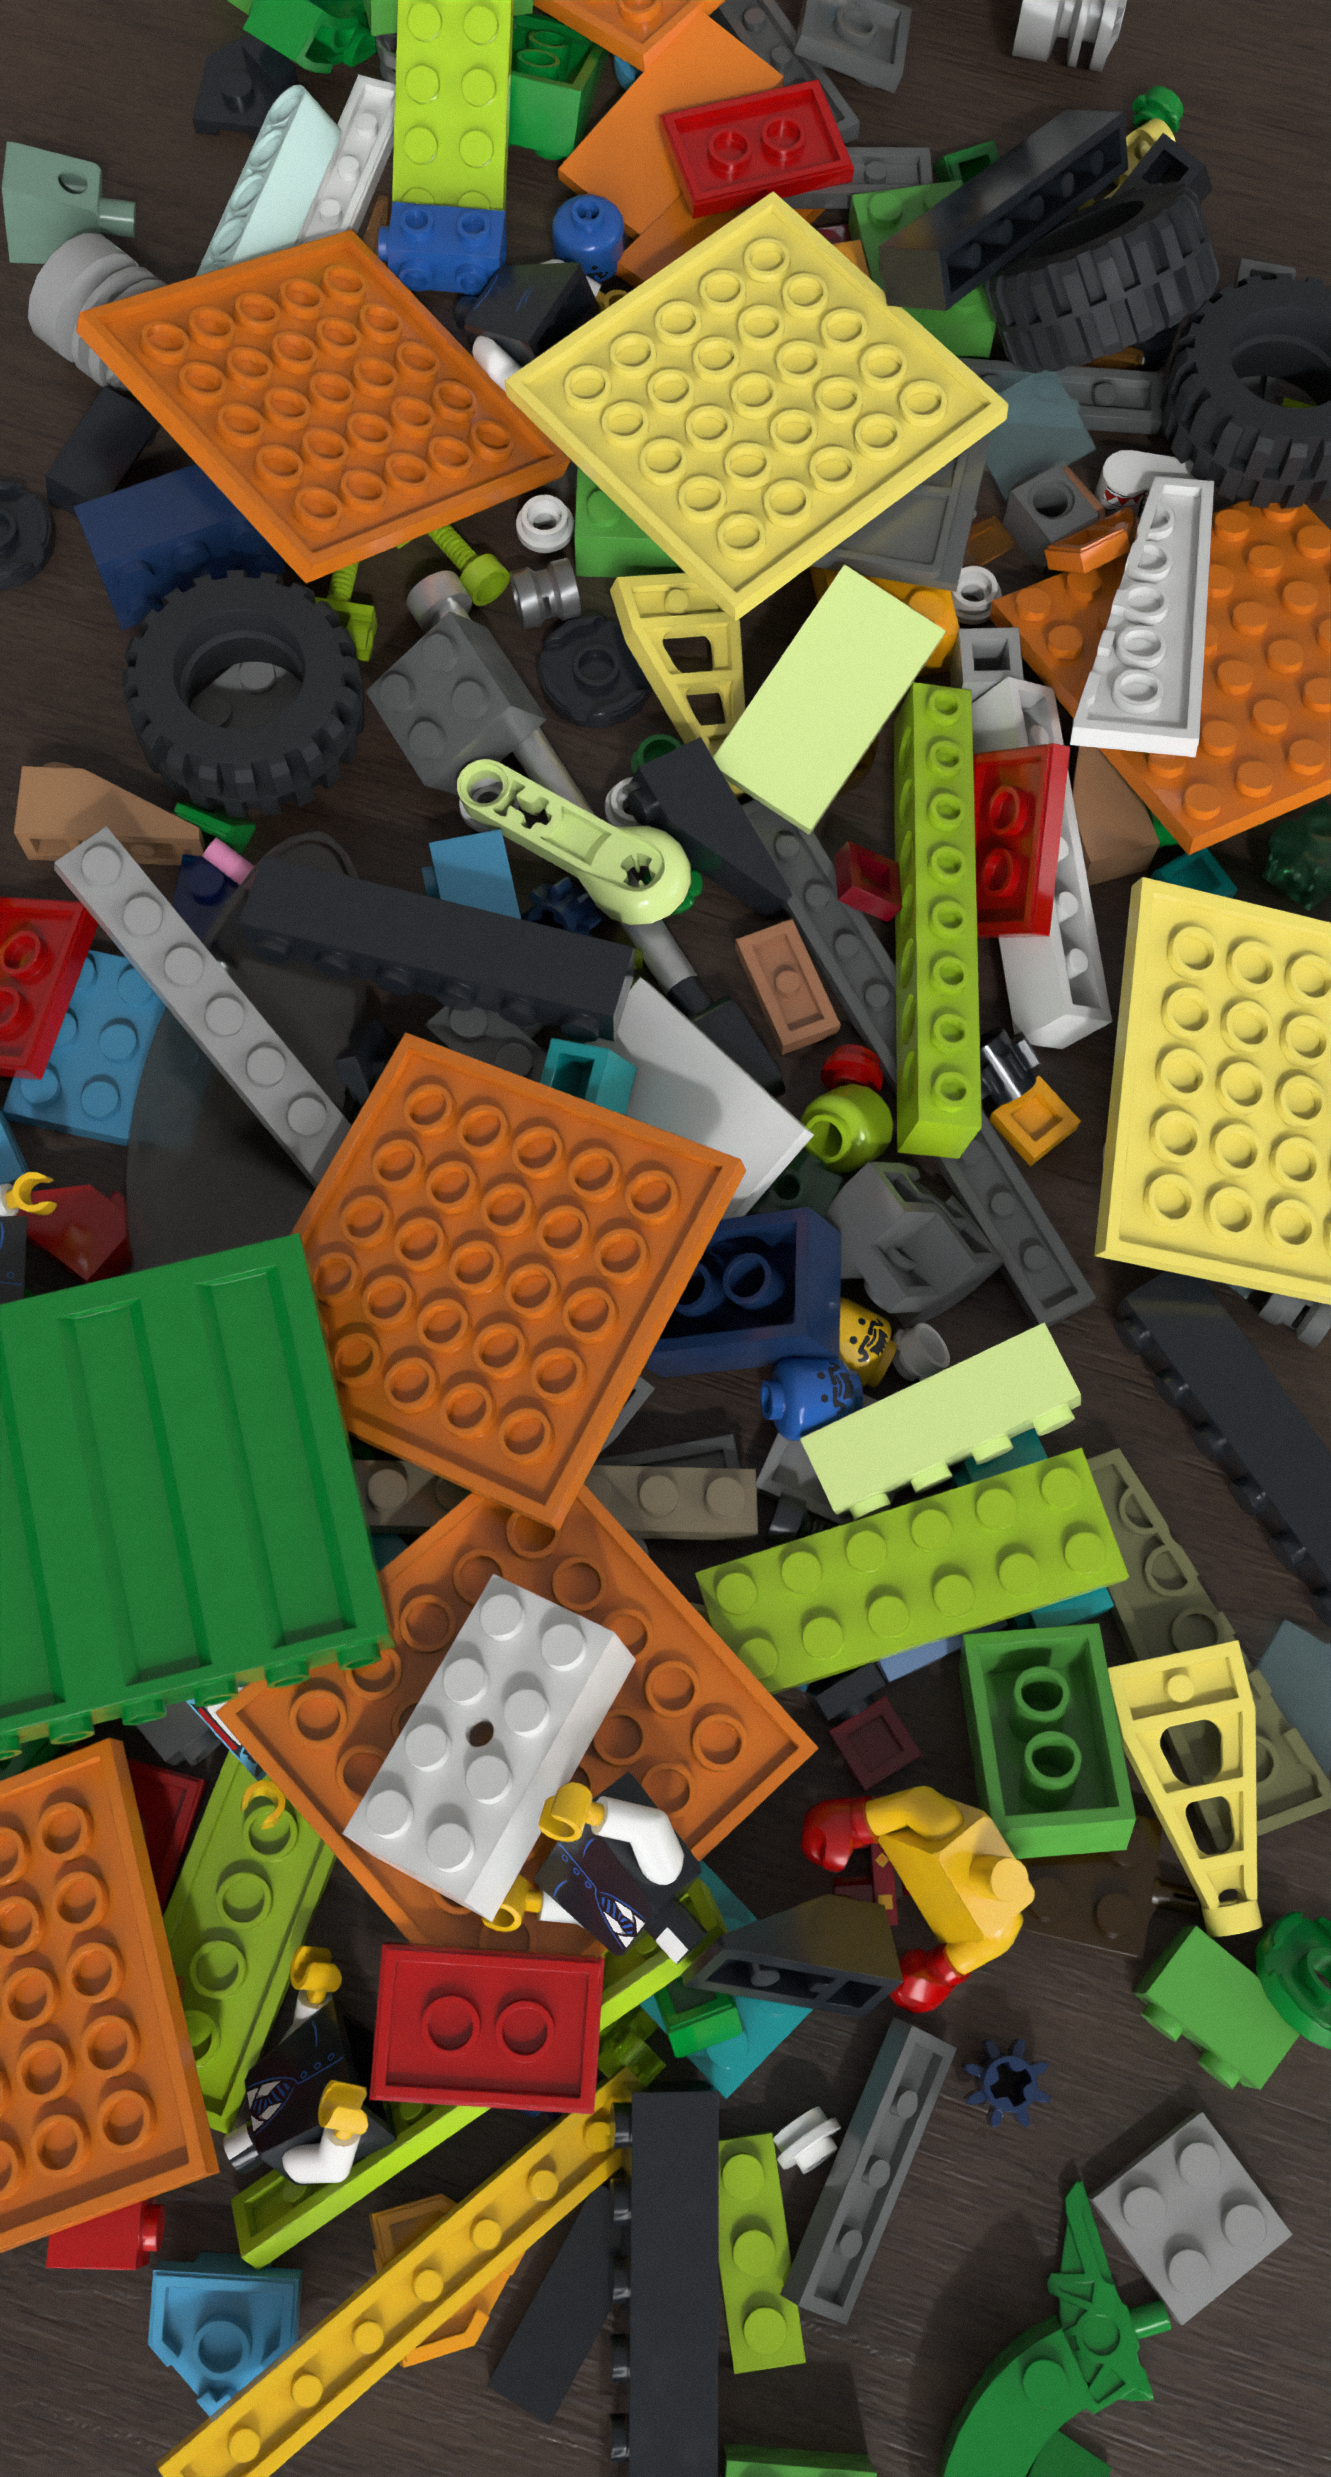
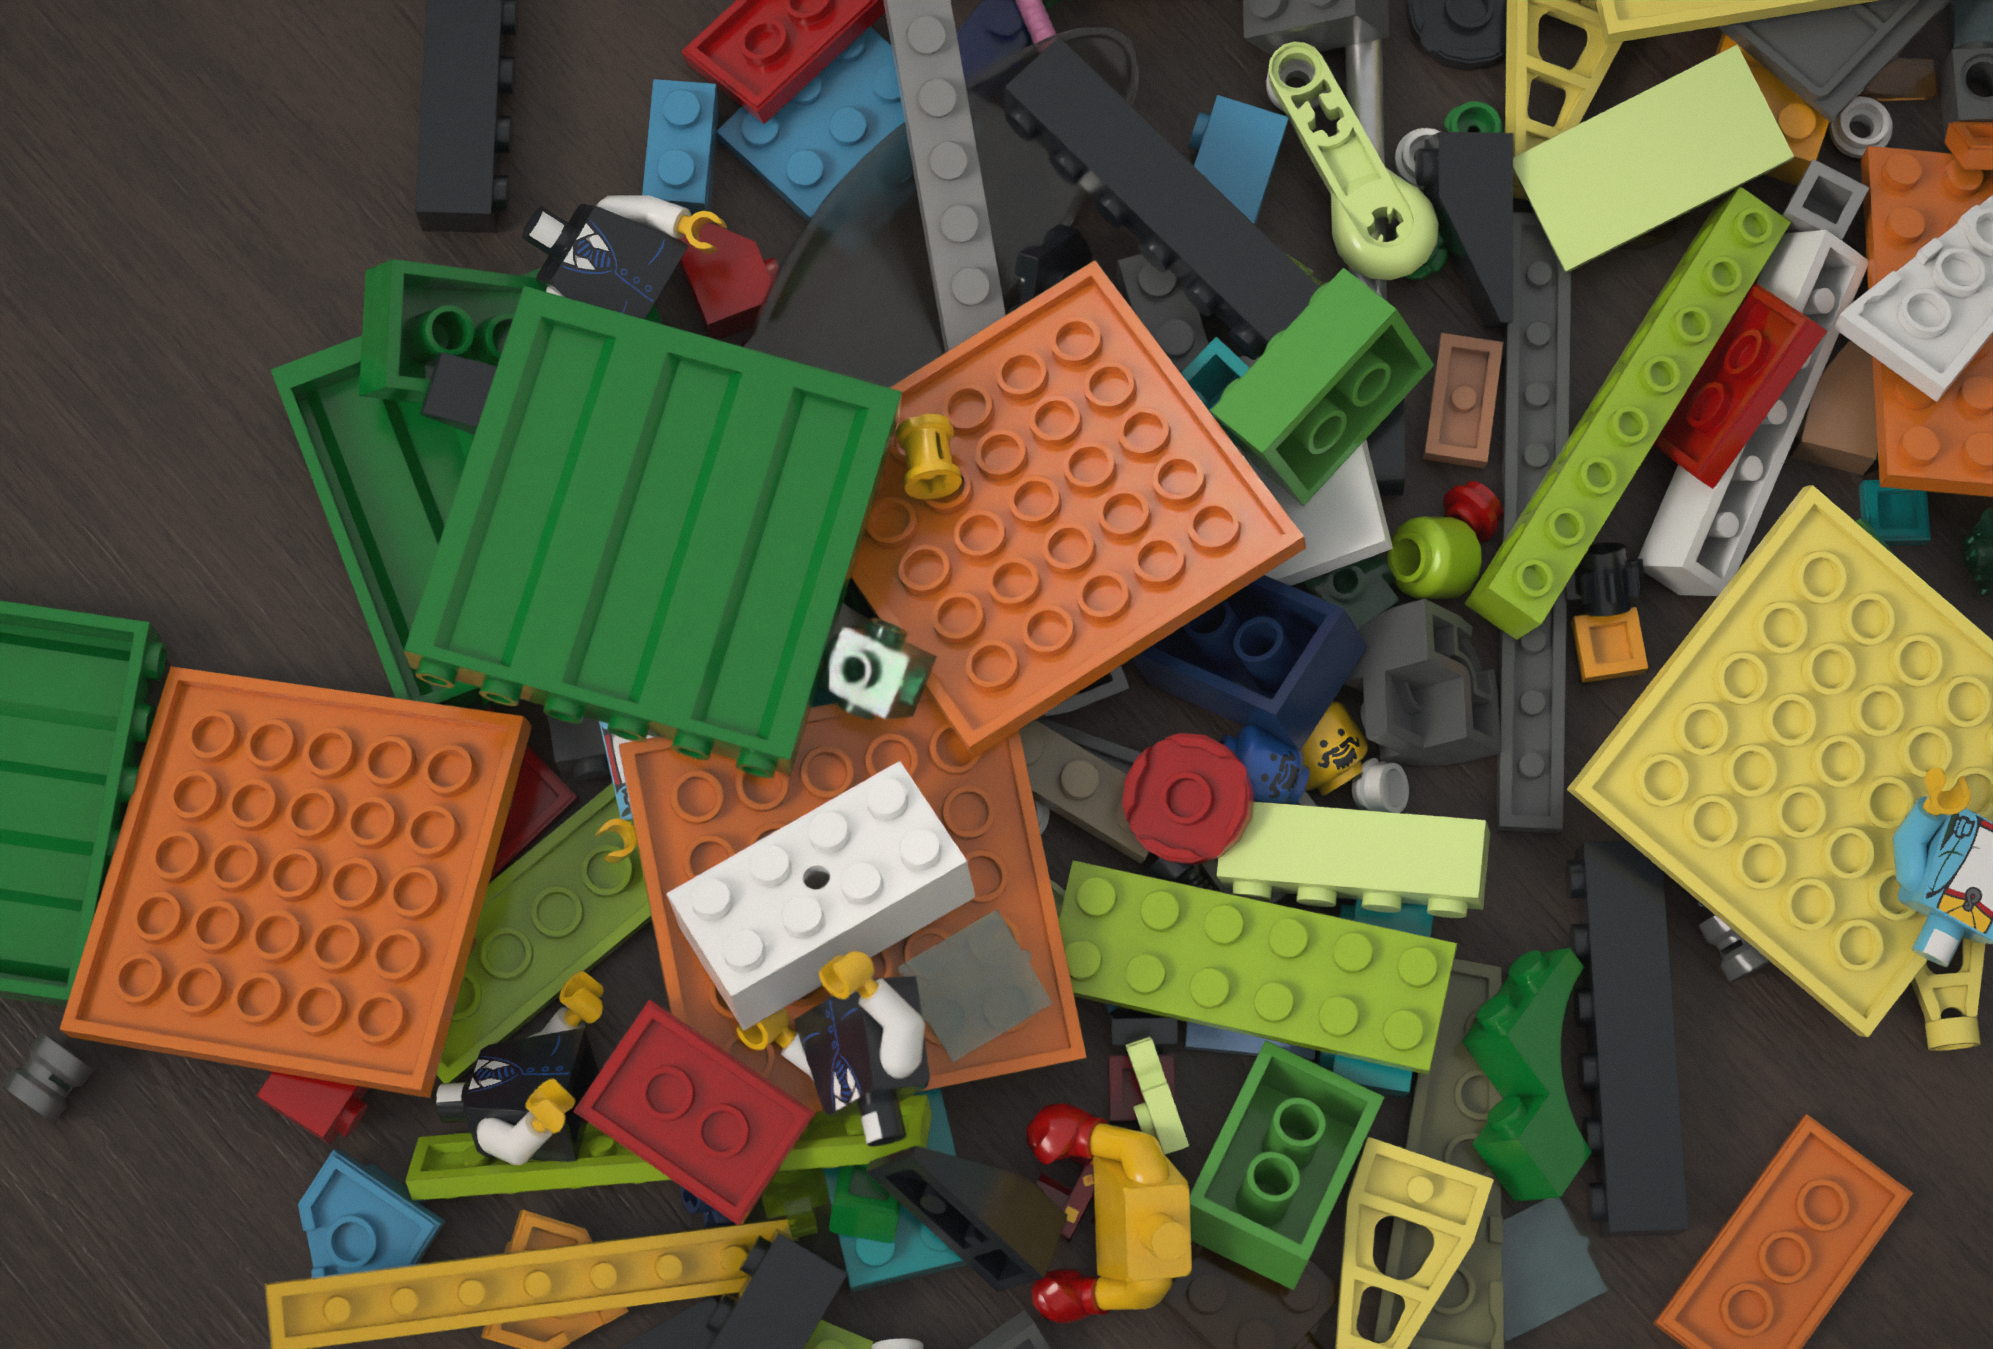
camera: 30 degrees right, 5 degrees up
dark blue gear [521,877,602,937] -> none
dark red plate [834,841,903,922] -> none
none -> clear green brick [819,618,937,719]
none -> yellow bush [895,414,962,499]
none -> clear light blue piece [896,909,1053,1063]
none -> red tile [1122,733,1254,865]
none -> yellowish green plate [1125,1036,1189,1155]
none -> bright green brick [1211,268,1434,506]
none -> green arch [1461,948,1592,1201]

